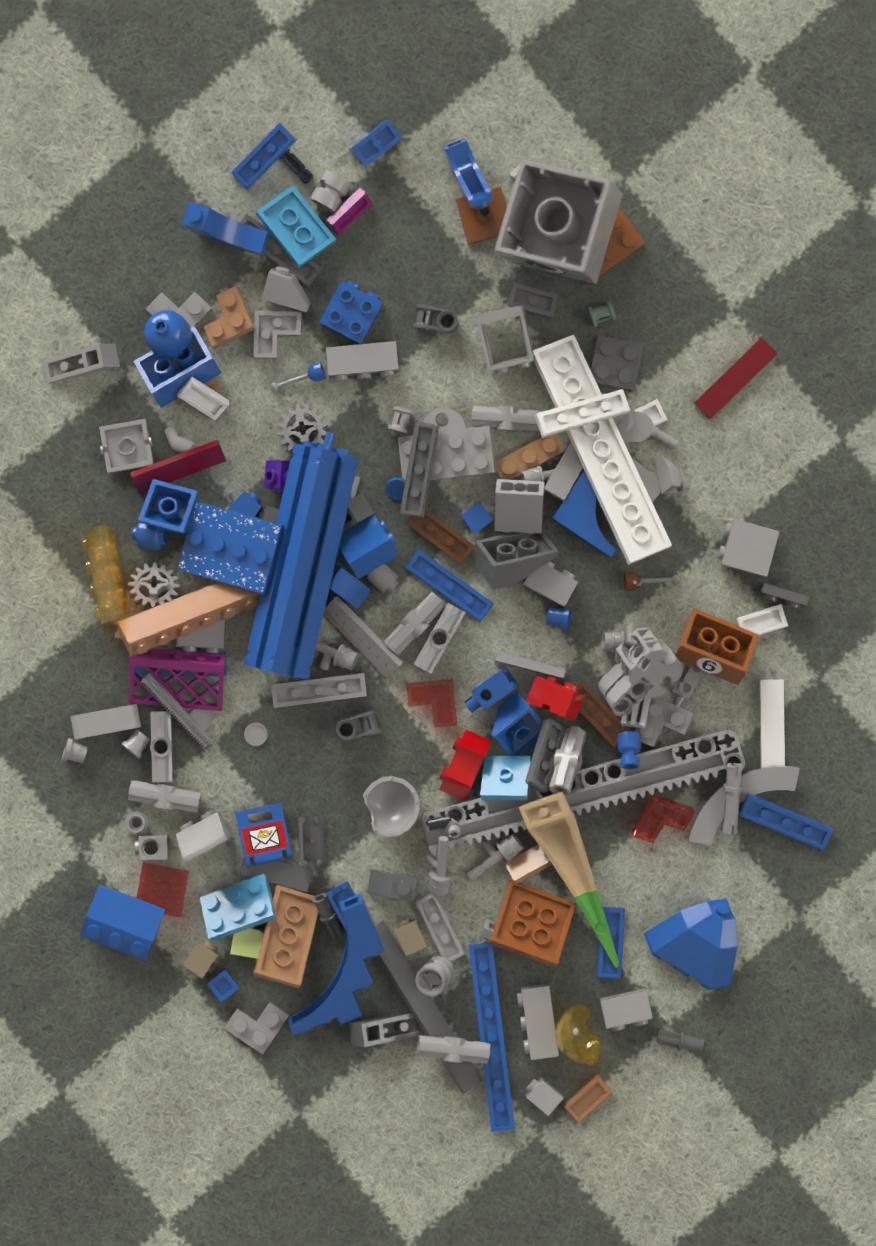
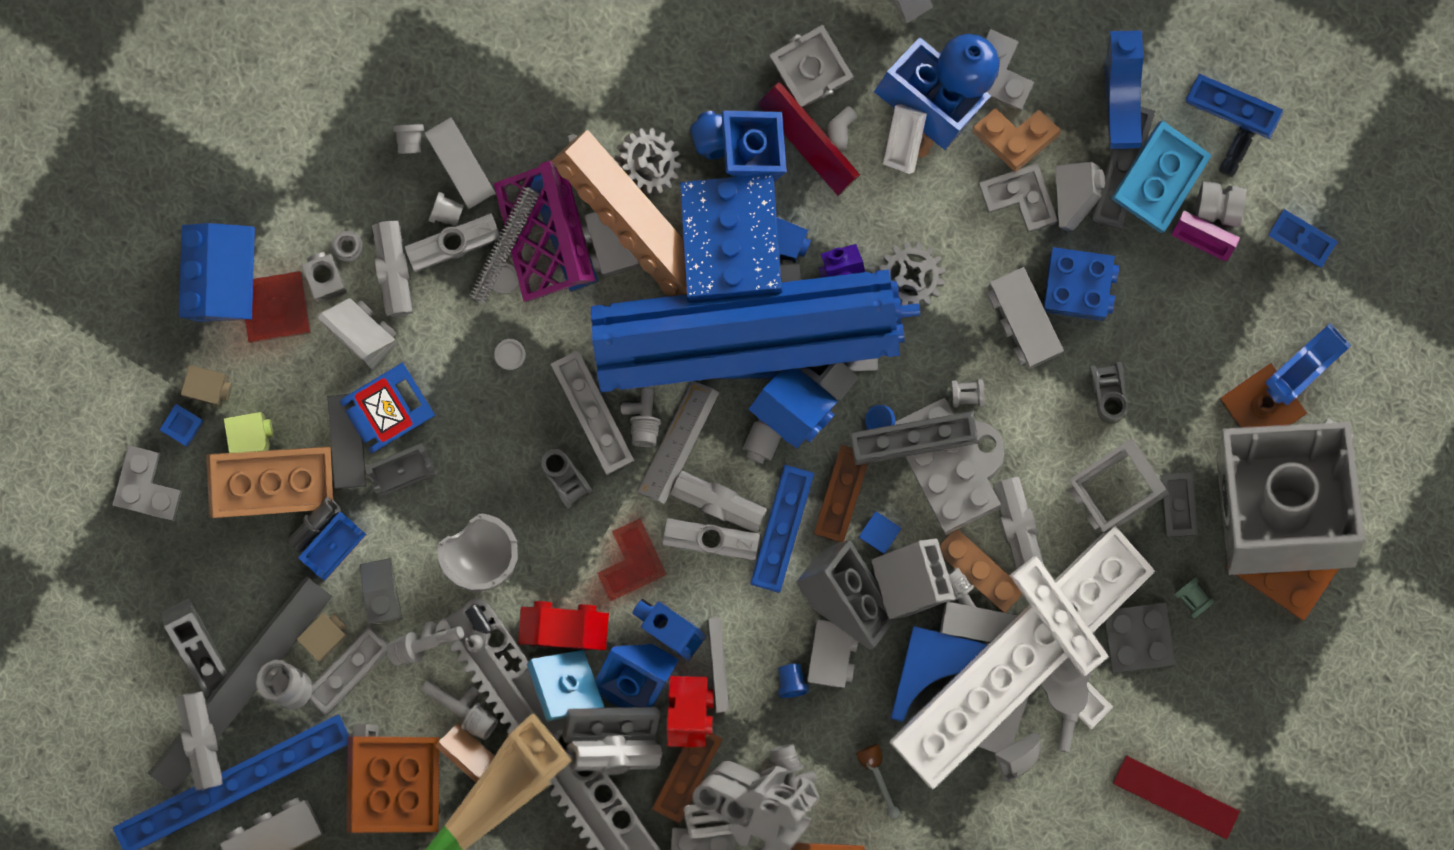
camera: 75 degrees right, 5 degrees down
clear yellow slope [81,524,131,625] -> none
dark azure plate [200,874,277,942] -> none
hinge [270,362,326,392] -> none
blue arch [288,893,385,1035] -> none
blue brick [330,563,371,609] -> none
blue piece [618,731,641,769] -> none

